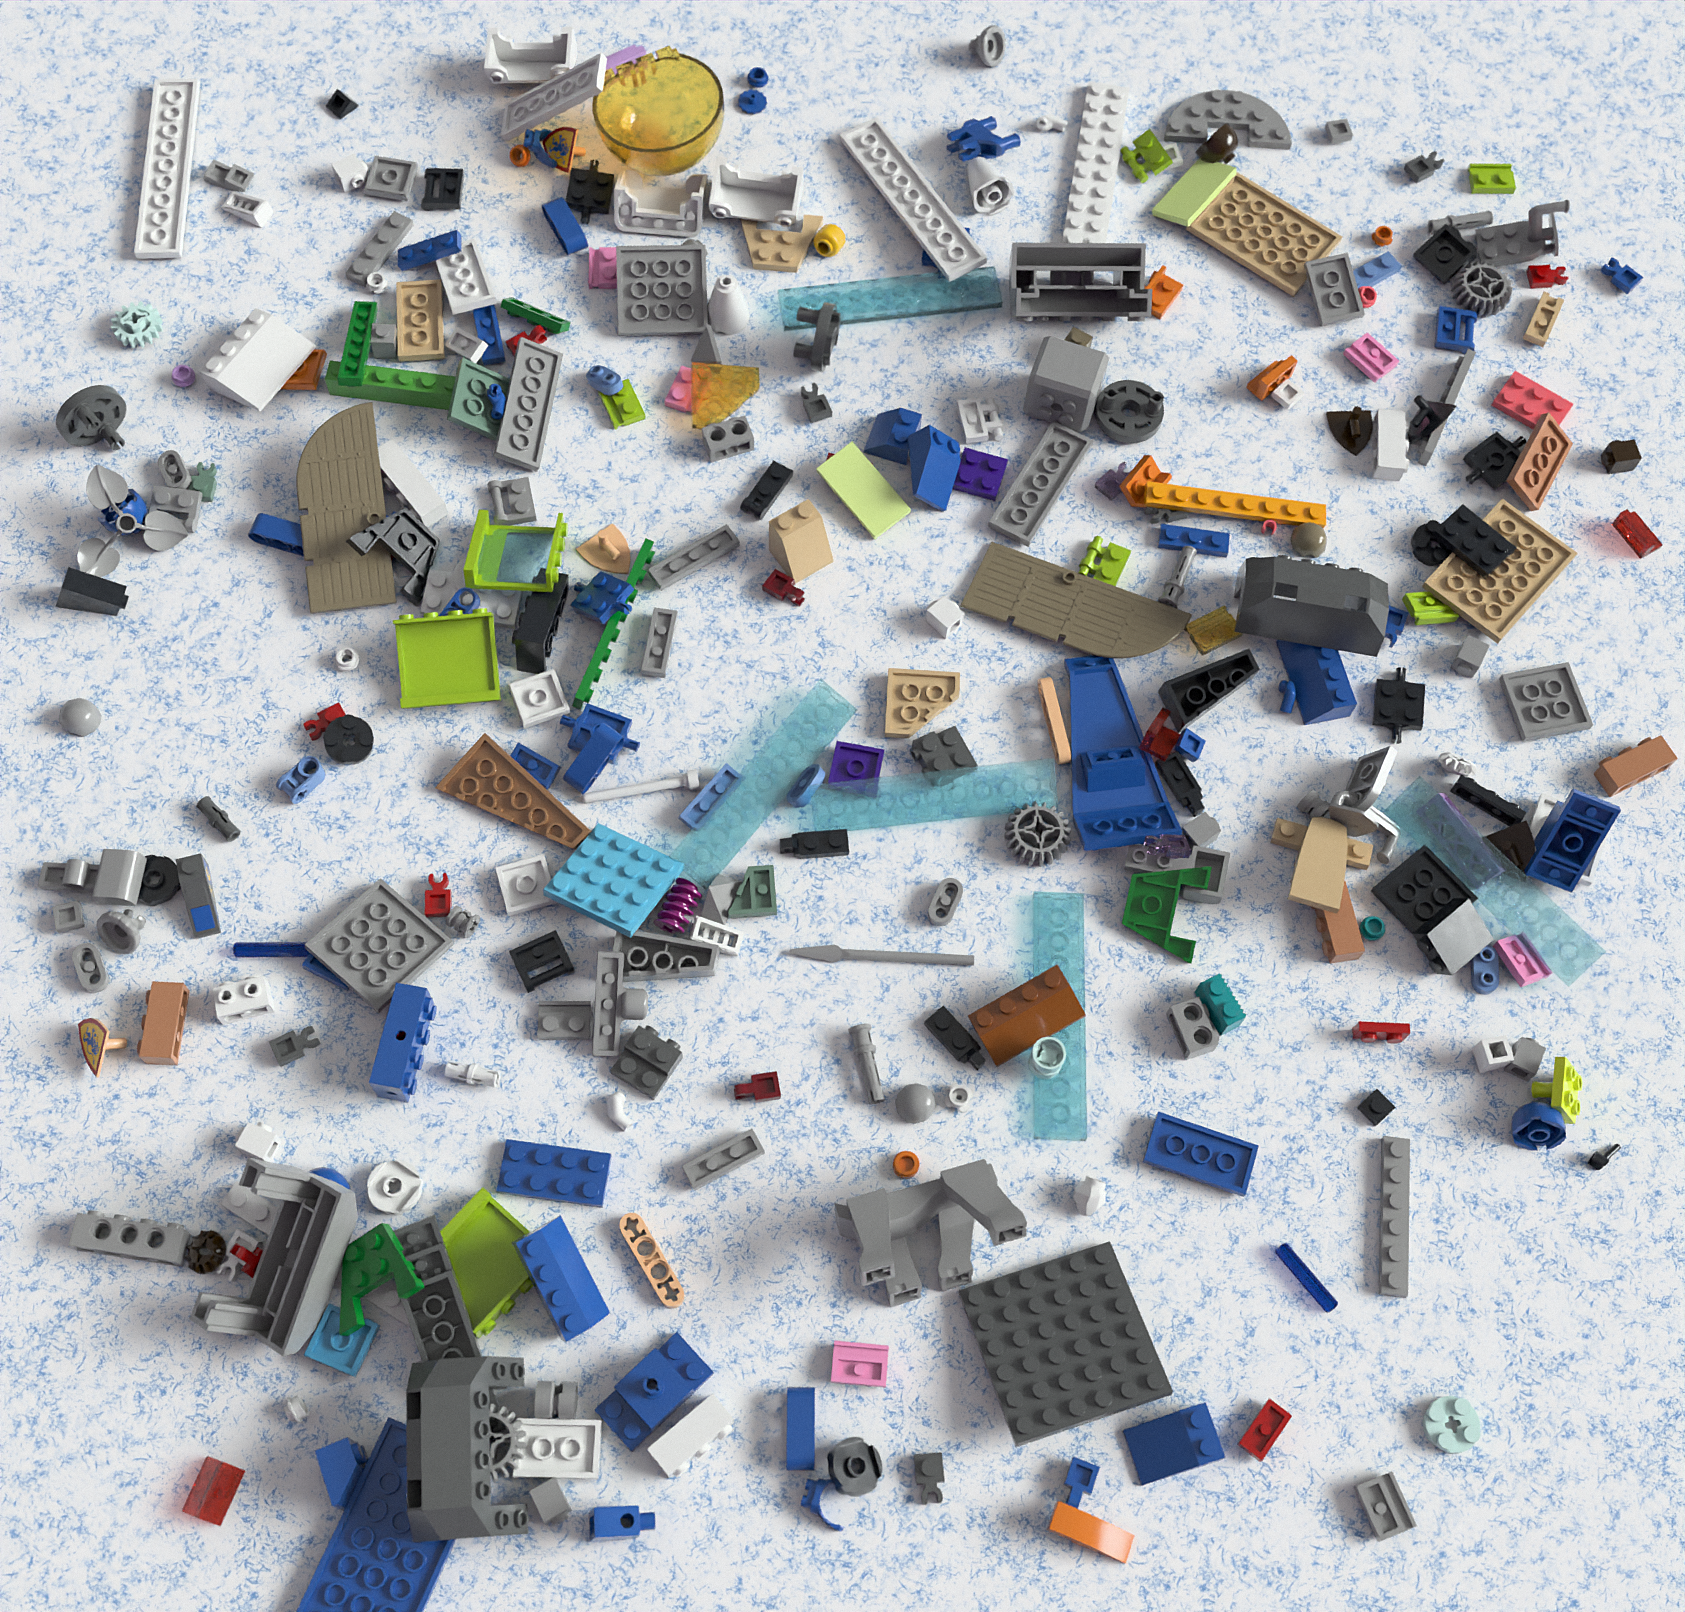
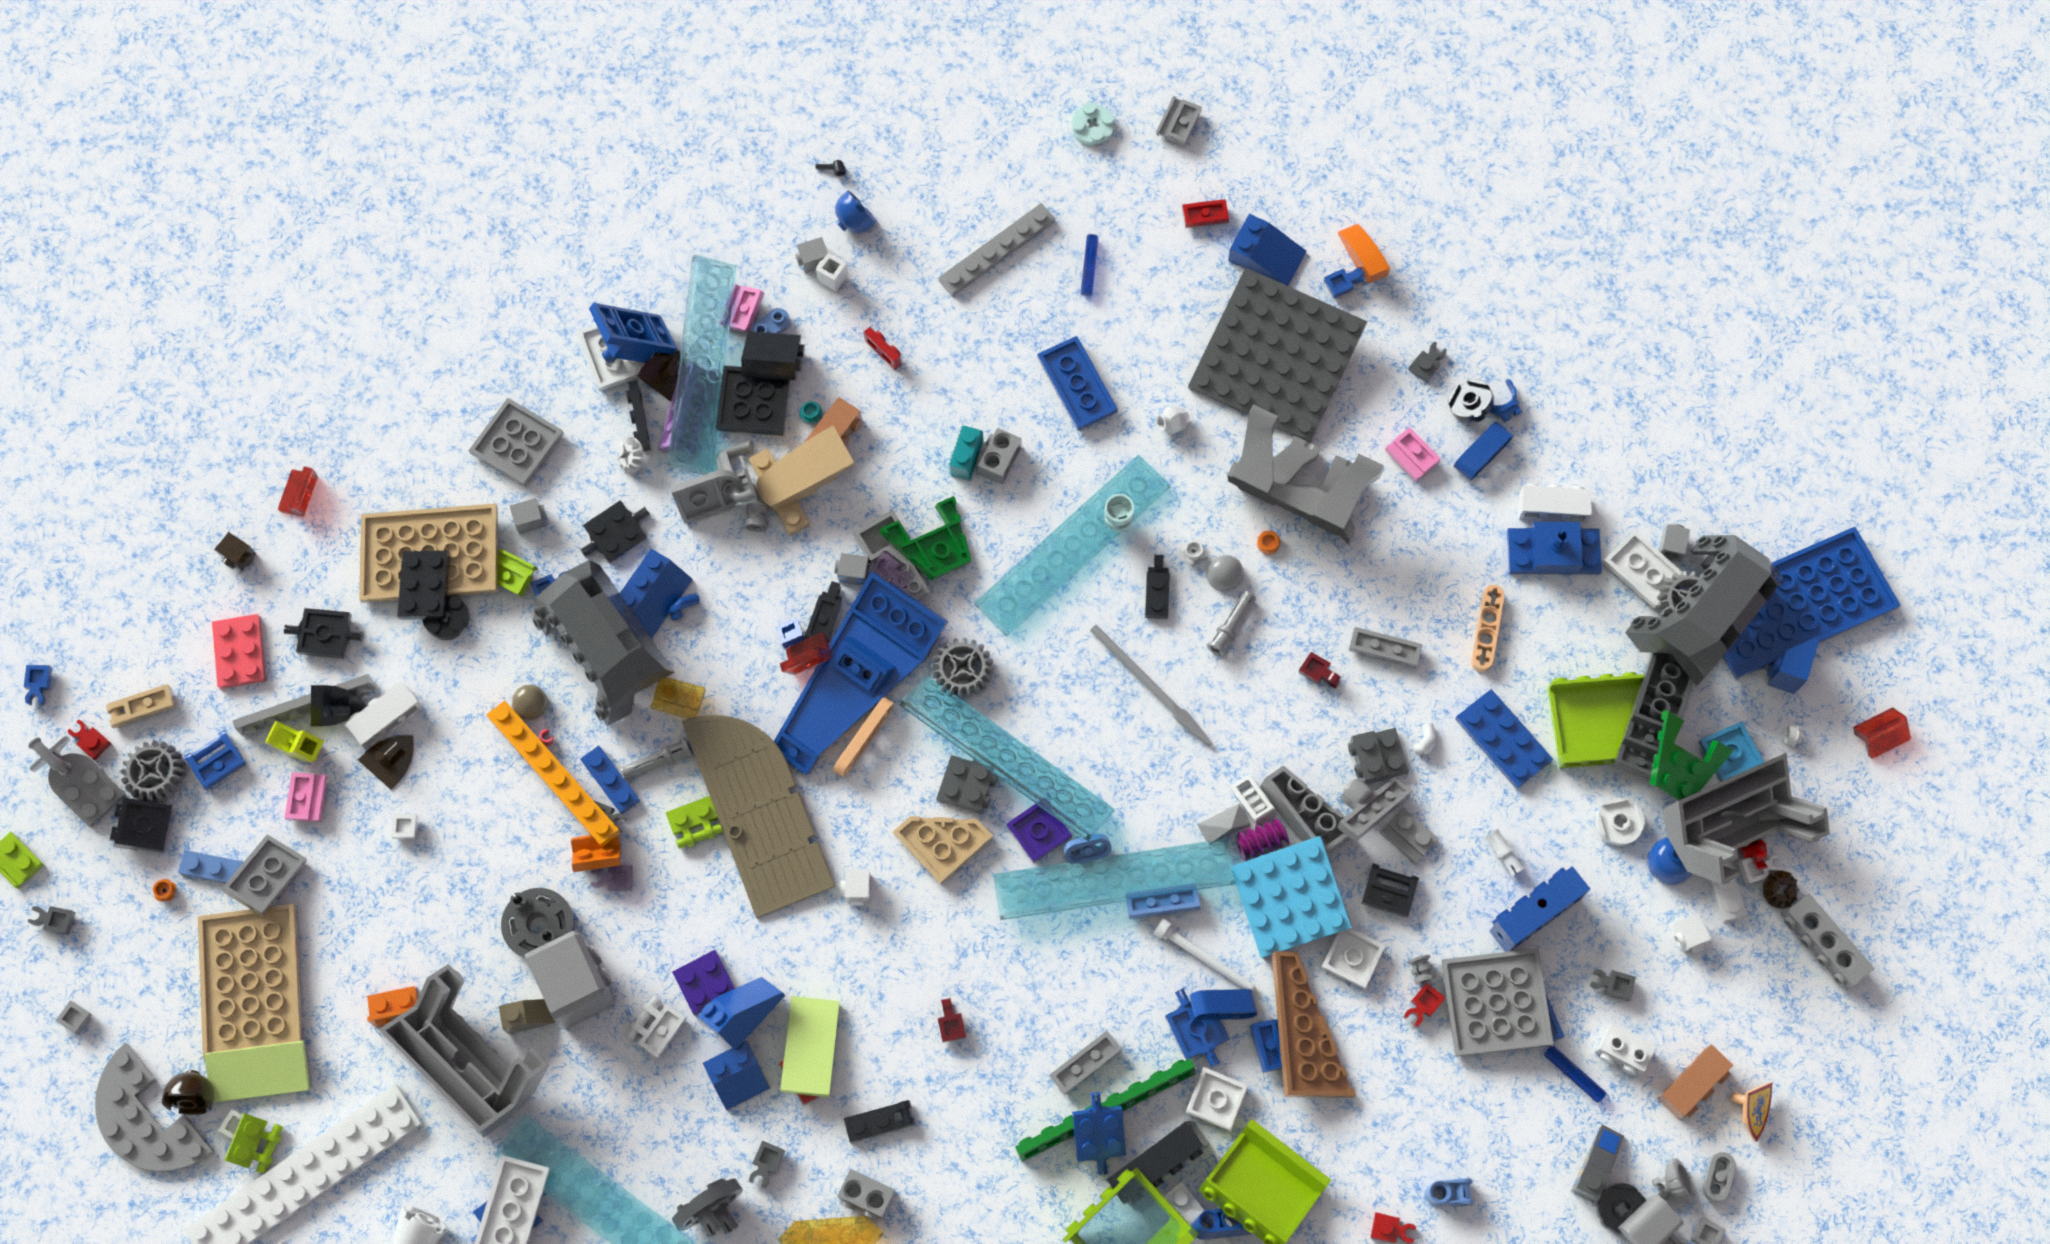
camera: 130 degrees left, 5 degrees up
dark grey pin [196,796,241,842] -> none
black plate [323,714,374,765] -> none
blue slope [512,1216,610,1342] -> none
light grey wheel [534,1381,578,1419] -> none
light nougat shield [576,523,631,574] -> none
blue torso [589,1505,656,1543] -> none
light grey plate [648,524,740,591] -> none
sand green wing [728,865,777,918] -> none
tan slope [769,499,833,584] -> none
black hinge [779,829,849,859] -> none
light grey plate [928,878,963,926] -> none
dark orange slope [968,965,1086,1067] -> none
light grey plate [988,421,1093,547] -> none
black wedge [1158,649,1260,734] -> none
orange bracket [1246,355,1298,401] -> none
black plate [1357,1089,1396,1127] -> none
coral plate [1358,286,1377,308] -> none
light grey pin [1428,210,1493,234] -> none
nougat plate [1506,413,1573,511] -> none
neon yellow plate [1531,1057,1582,1124] -> none
nougat brick [1594,735,1678,797] -> none
none -> neon yellow brick [265,721,324,763]

